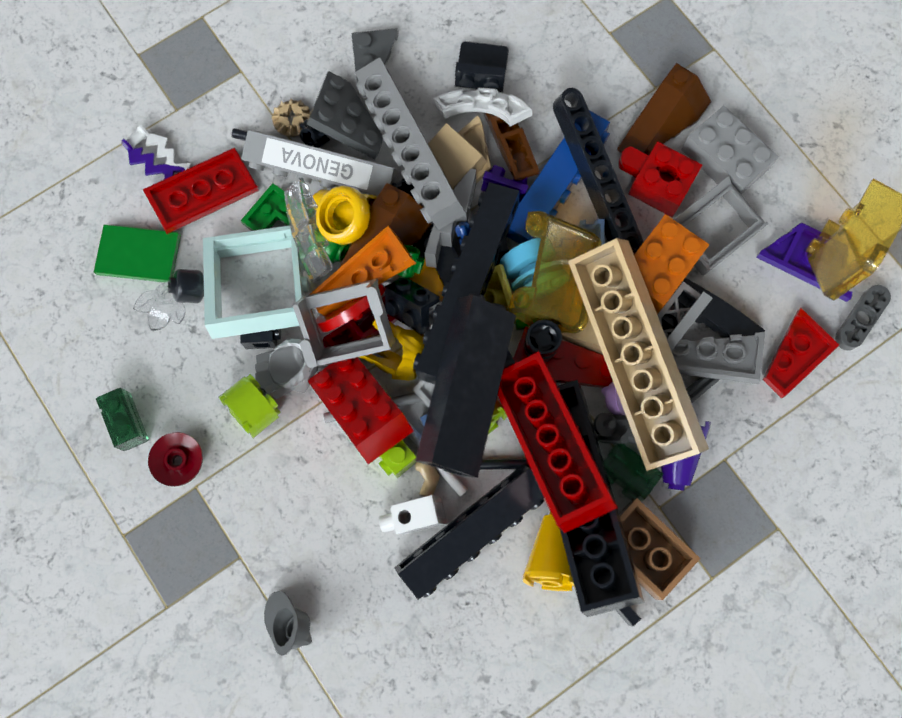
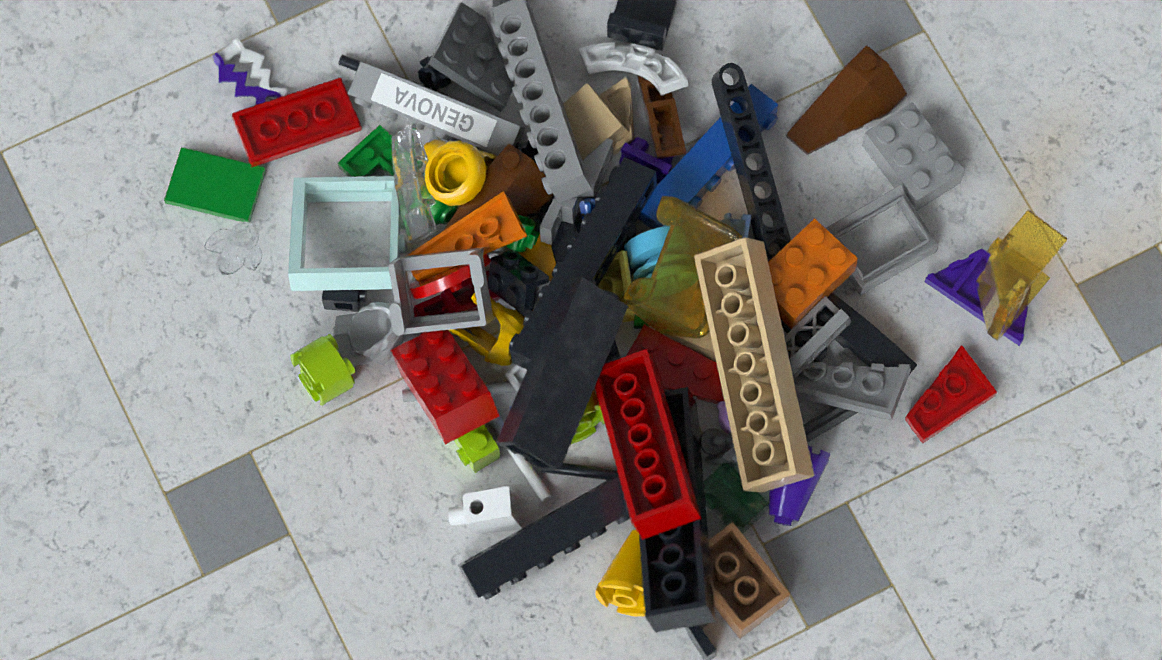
camera: 10 degrees right, 5 degrees down
clear green brick [96,388,149,451] -> none
dark red dish [148,432,203,487] -> none
black head [168,269,204,303] -> none
dark grey piece [264,591,312,656] -> none
tan gear [271,98,311,137] -> none
tan arm [415,462,440,497] -> none
black wheel [524,320,562,362] -> none
red brick [618,141,702,218] -> none
dark grey beam [835,285,891,350] -> none

